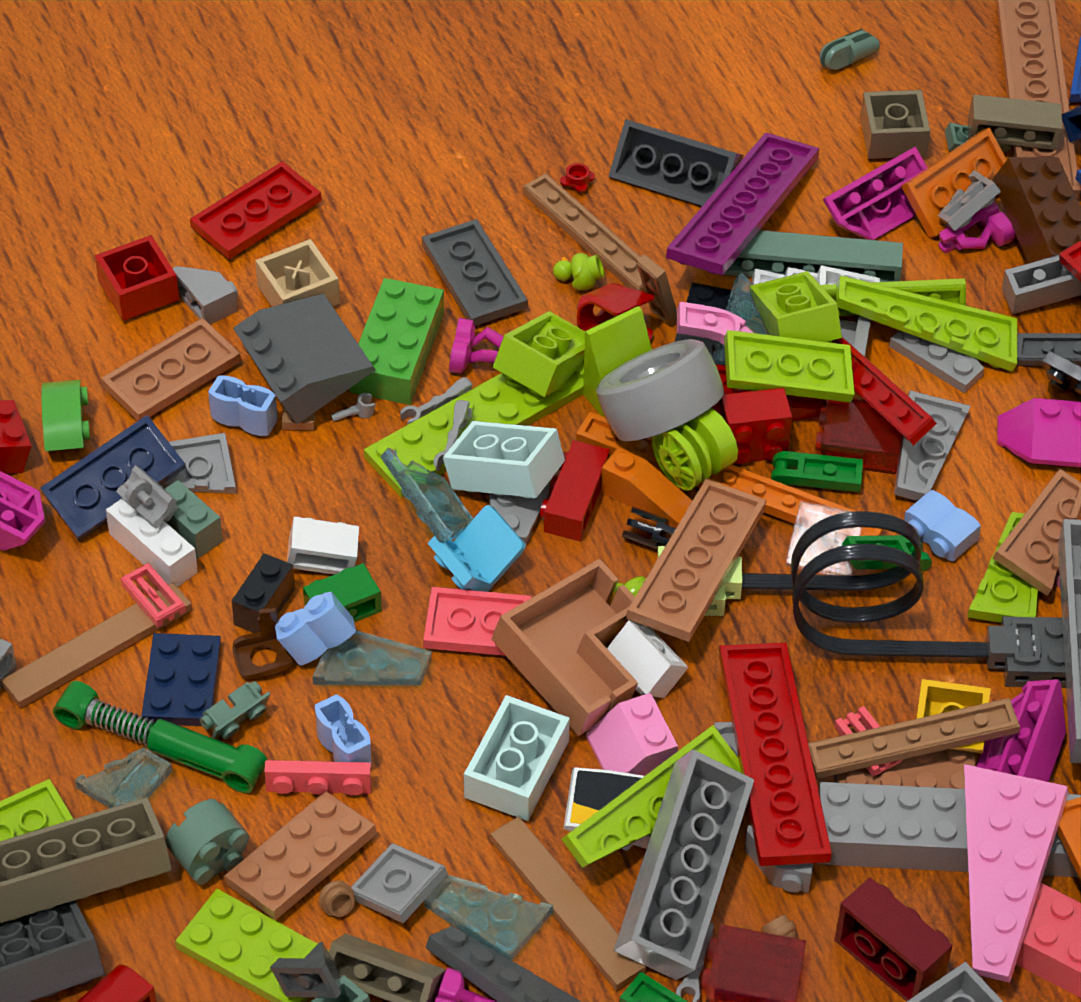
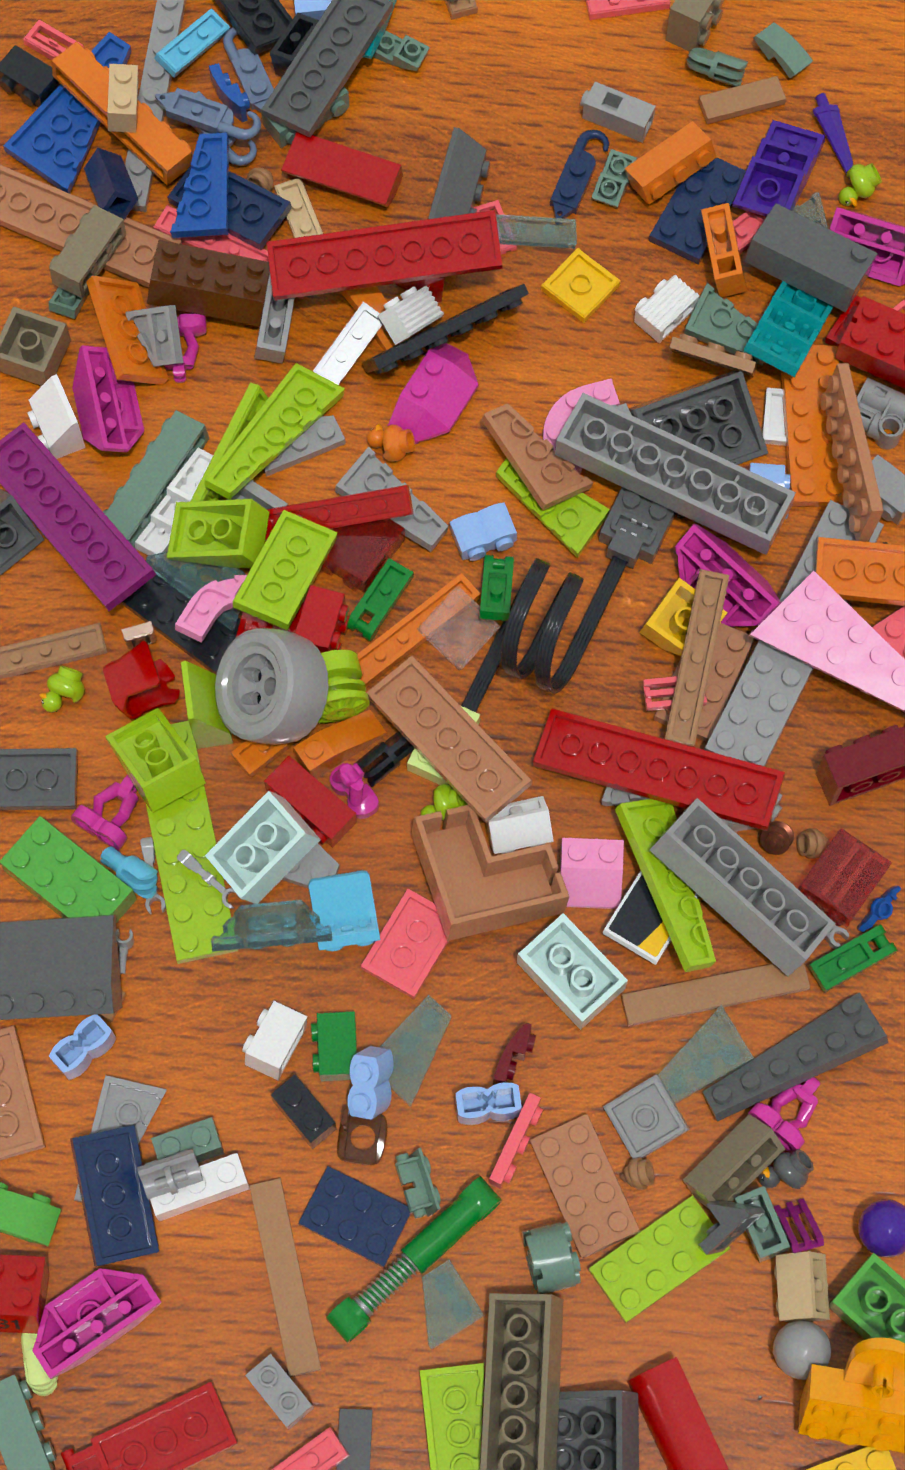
camera: 65 degrees left, 20 degrees up
coral tile [121,563,186,628] -> none
none -> white slope [27,374,86,459]
none -> medium azure arm [100,846,158,899]
none -> dark pink piece [330,763,379,819]
none -> orange animal [367,424,415,462]
none -> dark red slope [493,1023,536,1085]
none -> copper wheel [760,821,794,855]

